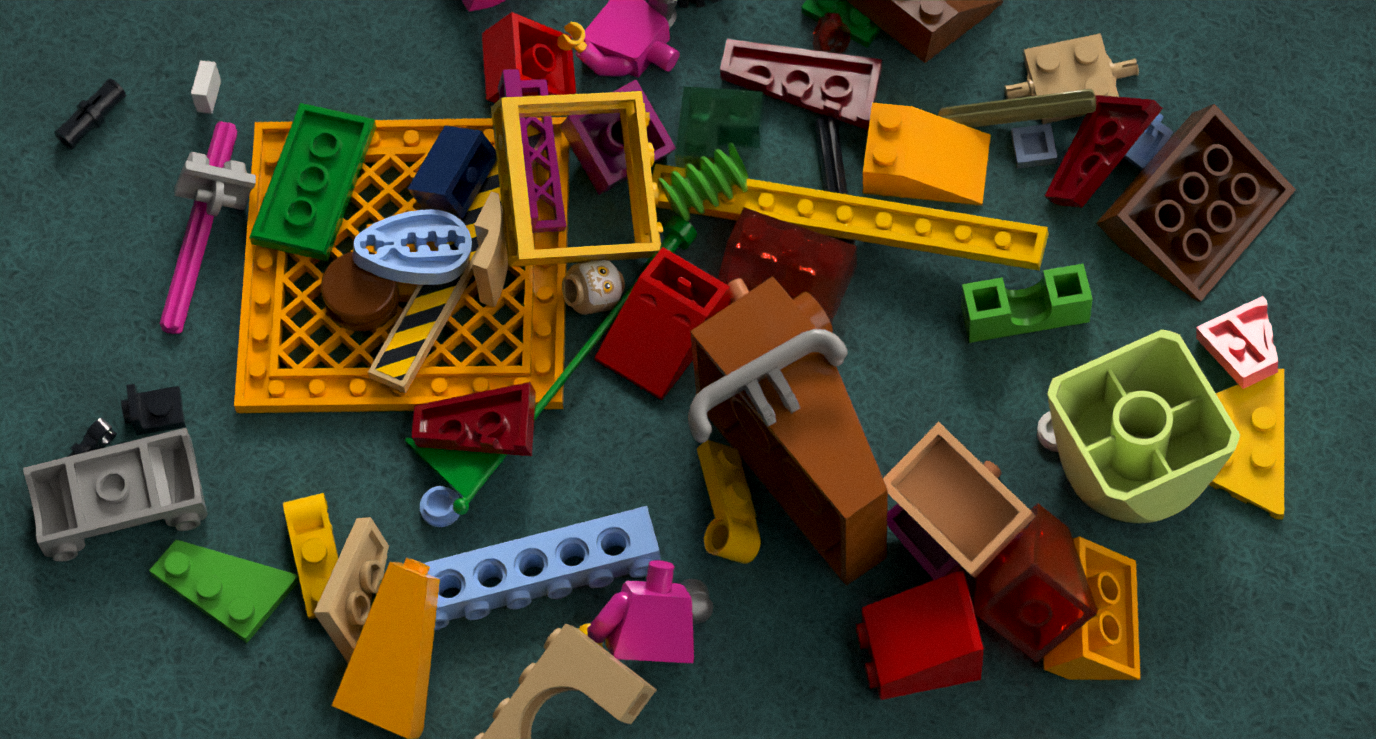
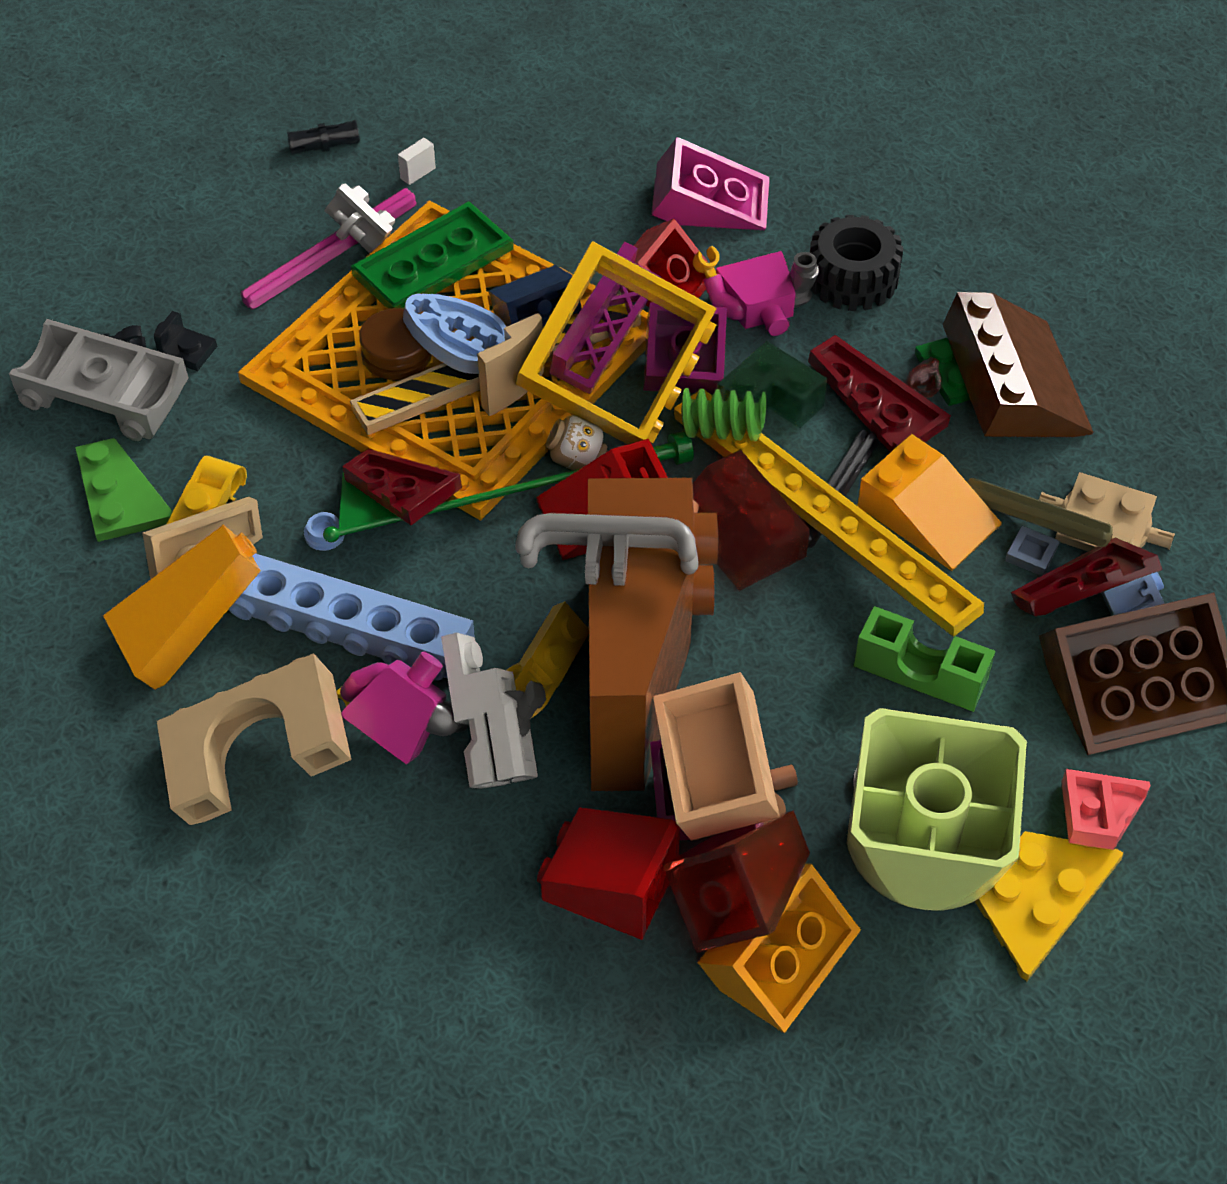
camera: 30 degrees right, 10 degrees down
none -> white plate [441,633,546,788]

